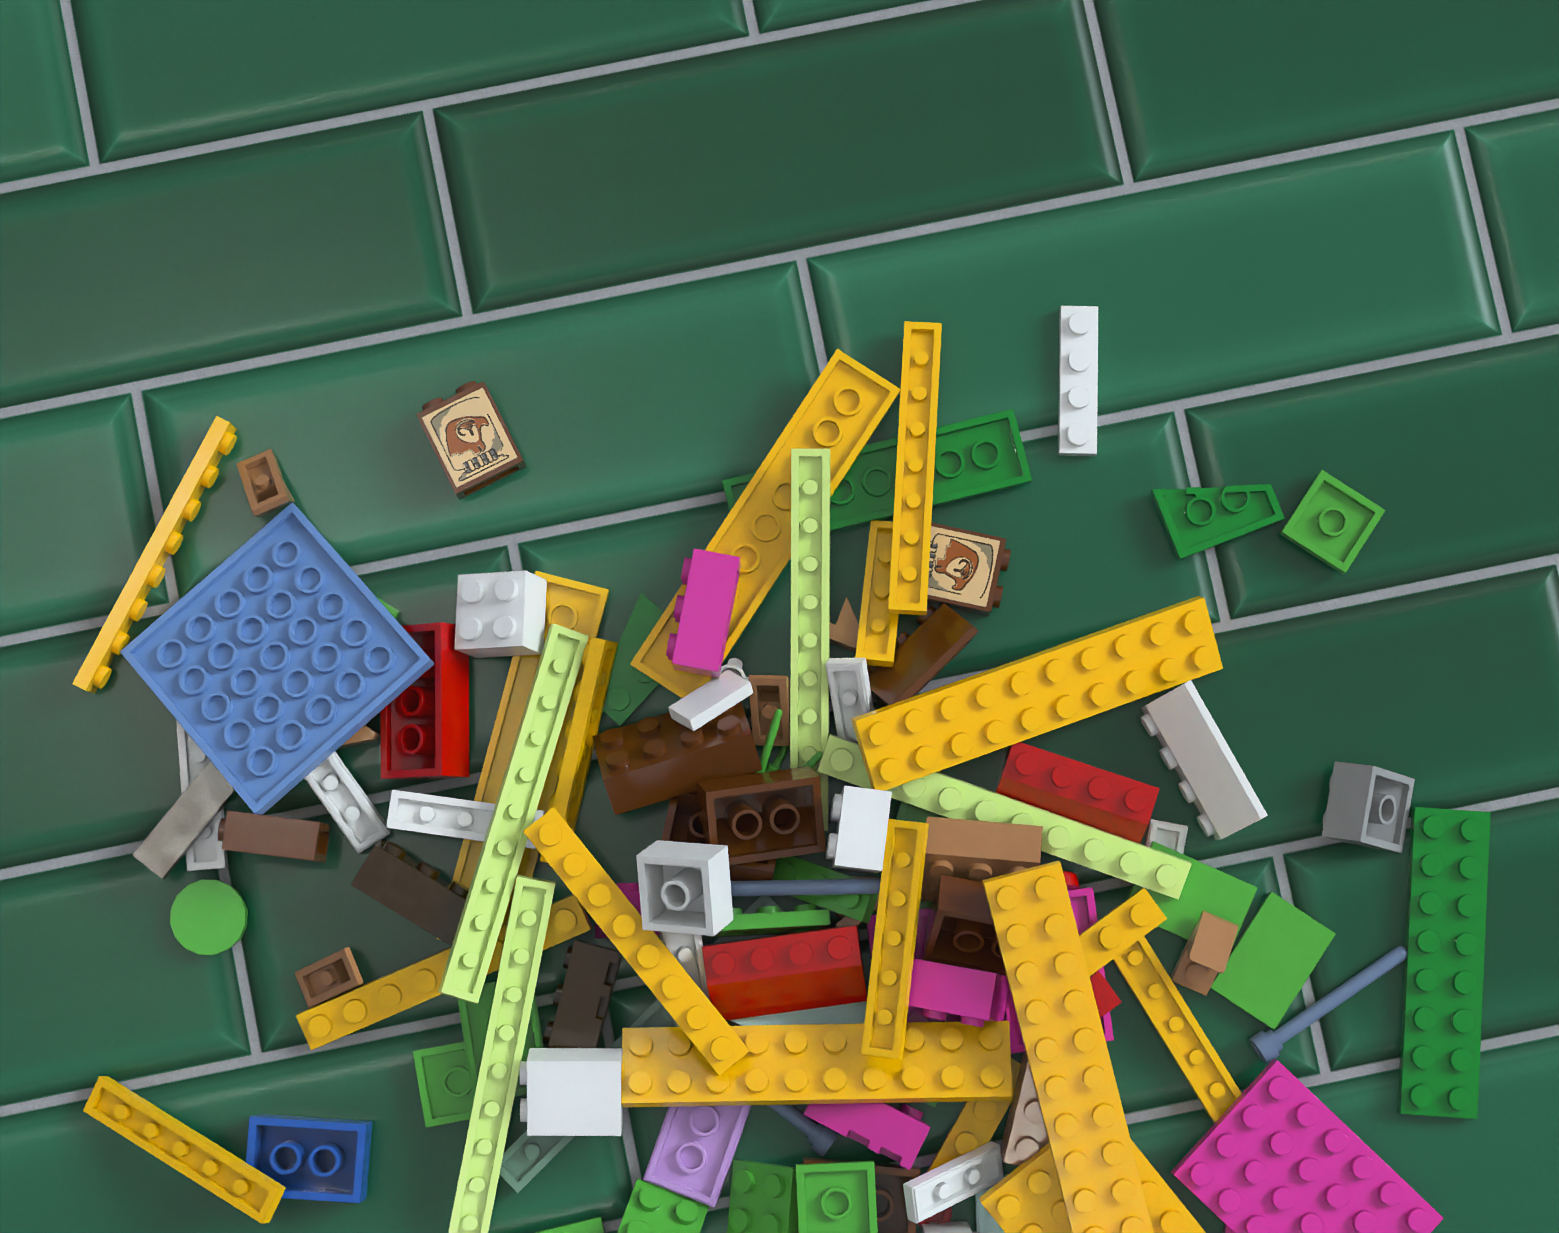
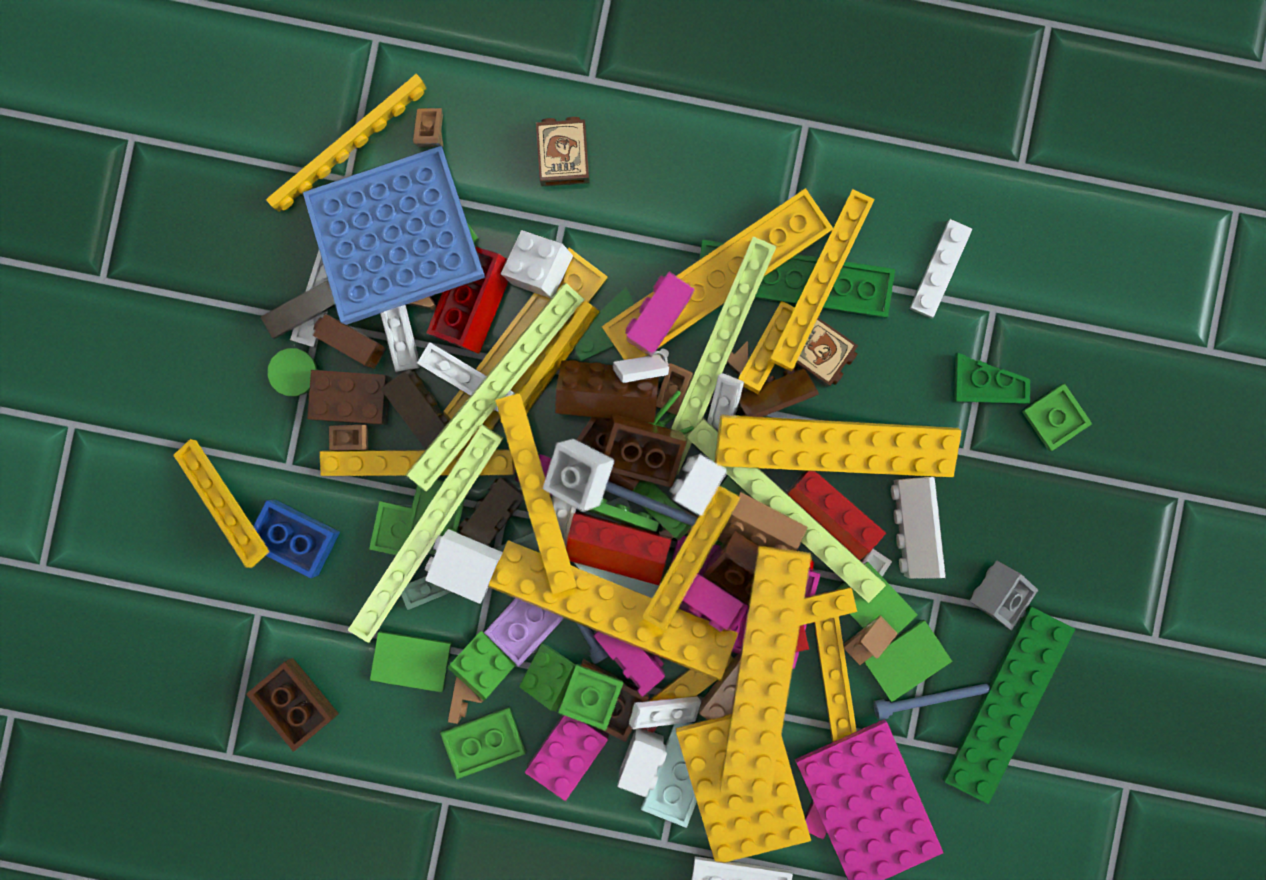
camera: 20 degrees right, 5 degrees up
none -> reddish brown brick [308,370,391,425]

